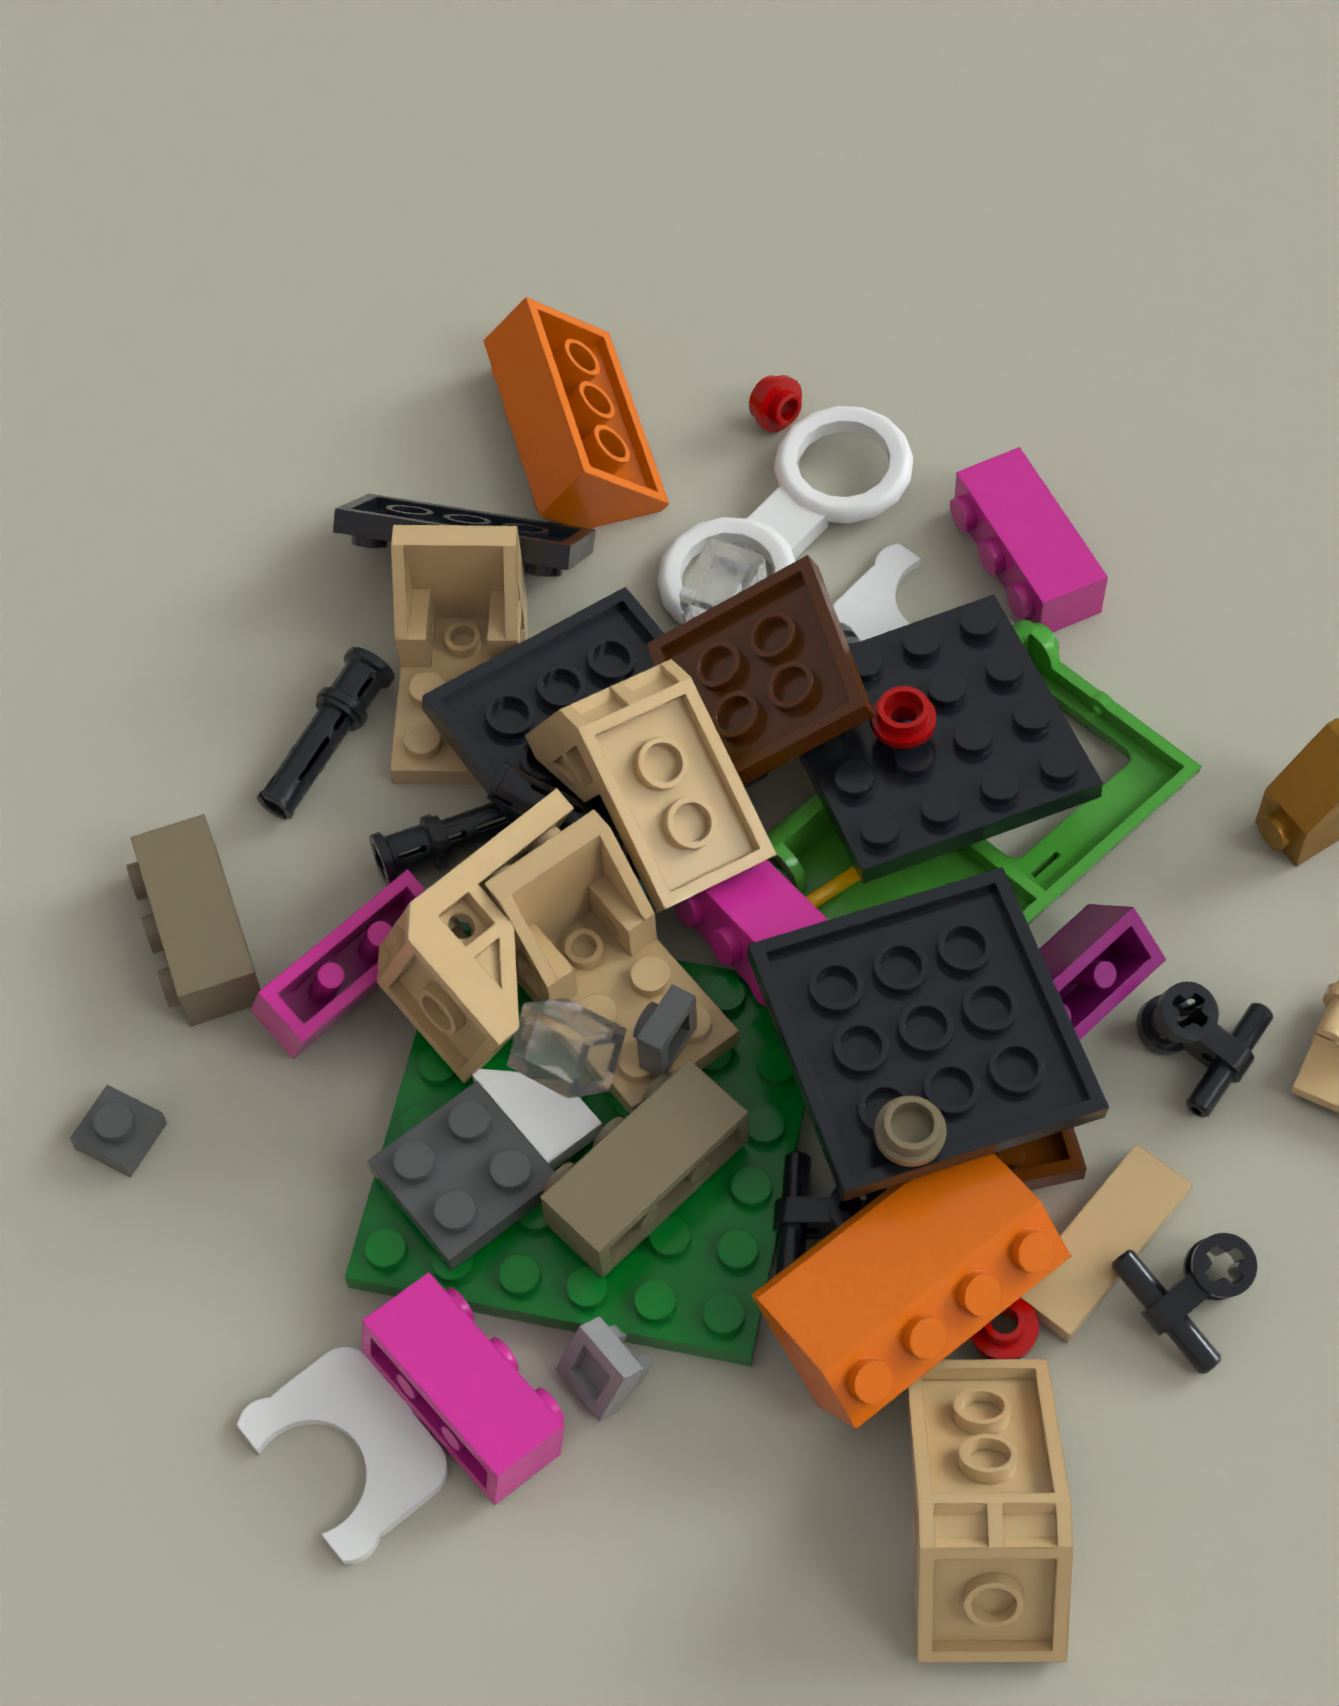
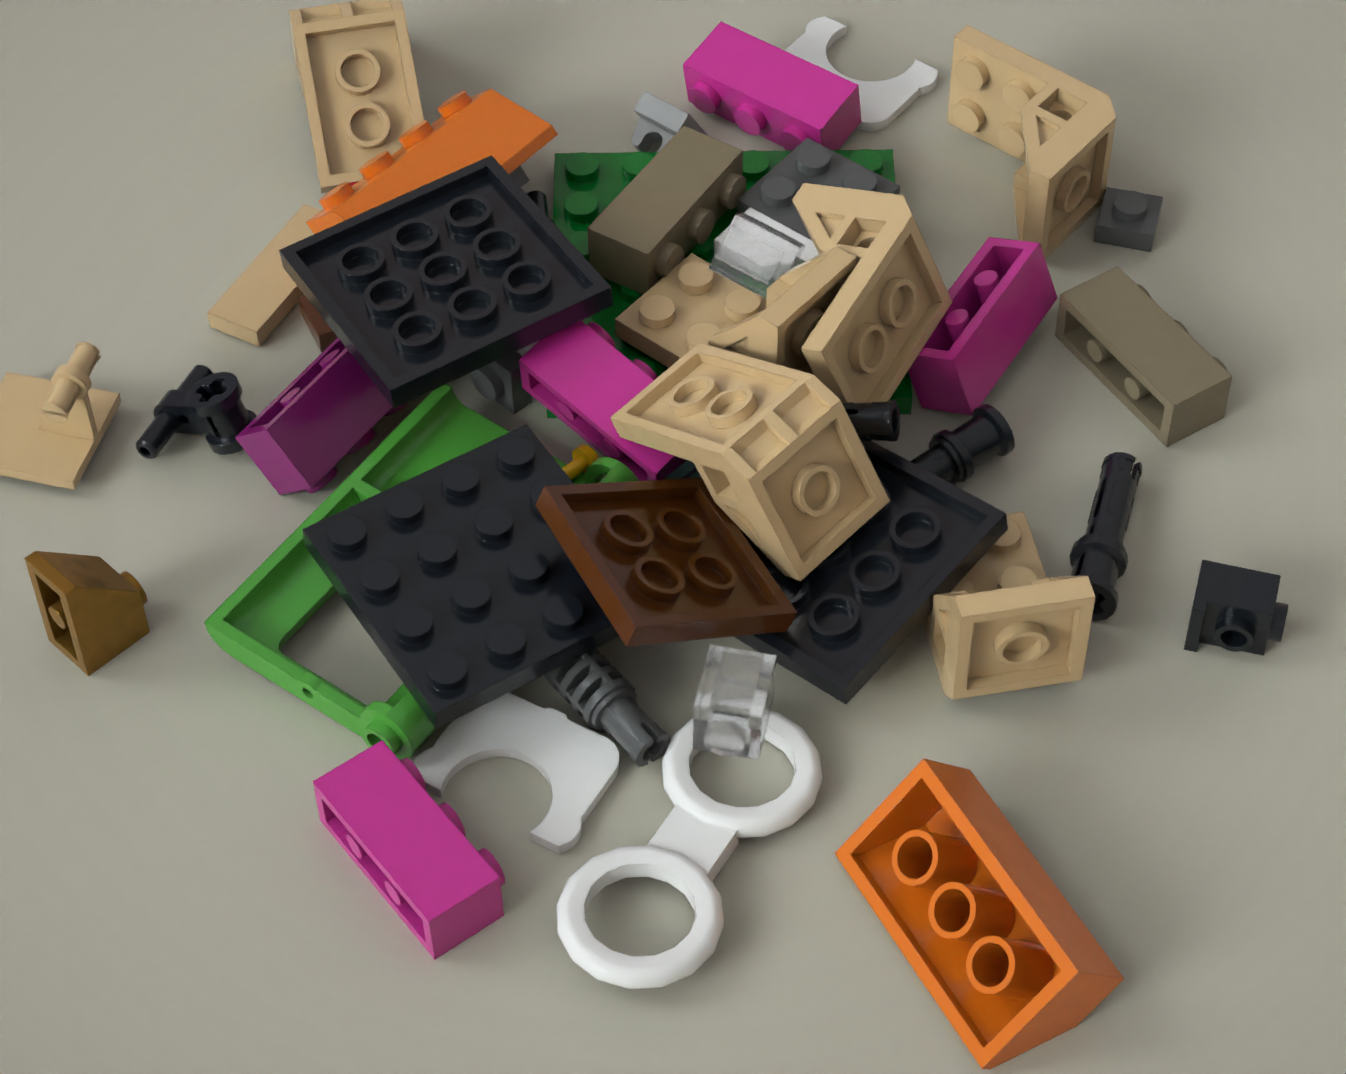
camera: 165 degrees right, 10 degrees down
black plate [333,493,596,577] -> none
dark grey plate [633,984,697,1077] -> none
red plate [749,375,802,433] -> none
red plate [871,686,936,749] -> none
dark tan plate [874,1096,947,1167] -> none
black piece [1112,1233,1257,1374] -> none
none -> tan bracket [947,25,1116,259]
none -> black brick [1184,560,1289,656]

